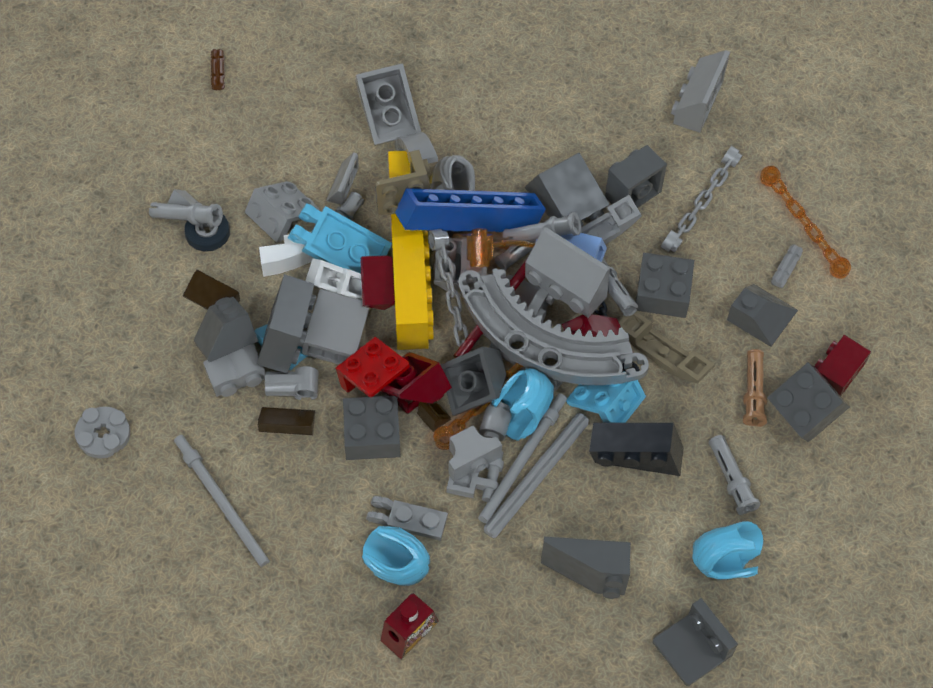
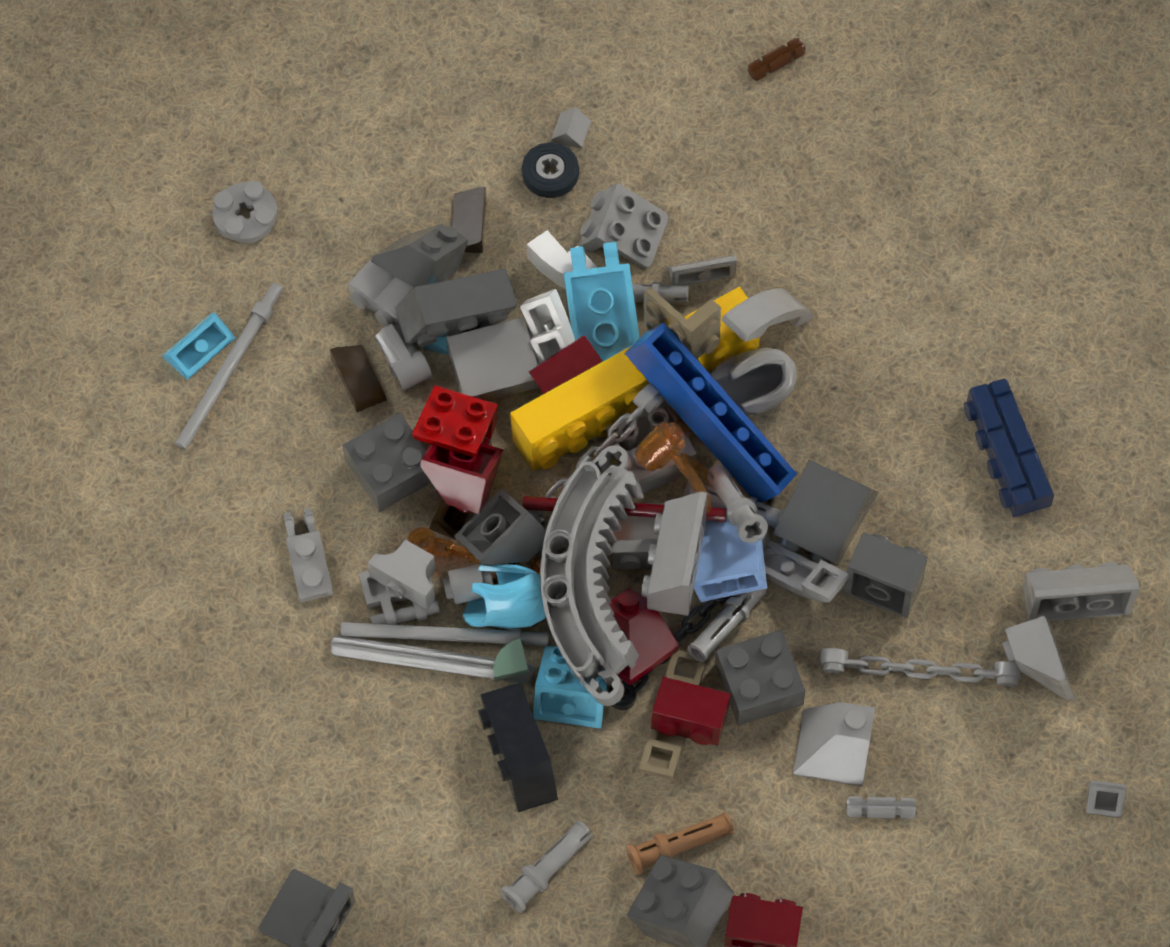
camera: 65 degrees right, 5 degrees up
light grey pin [149,202,223,227] -> none
light grey slope [355,63,421,145] -> none
medium azure hair [362,526,430,586] -> none
dark red torso [380,593,439,660] -> none
dark grey slope [541,537,631,599] -> none
medium azure hair [692,521,763,579] -> none
dark grey slope [727,284,798,347] -> none
clear orange piece [760,166,851,279] -> none
none -> medium azure slope [162,313,236,380]
none -> sand green tile [493,638,529,681]
none -> dark red brick [651,676,731,746]
none -> light grey slope [793,702,875,786]
none -> dark blue brick [964,378,1054,517]
none -> light grey slope [1003,616,1075,701]
none -> light grey slope [1086,780,1127,818]

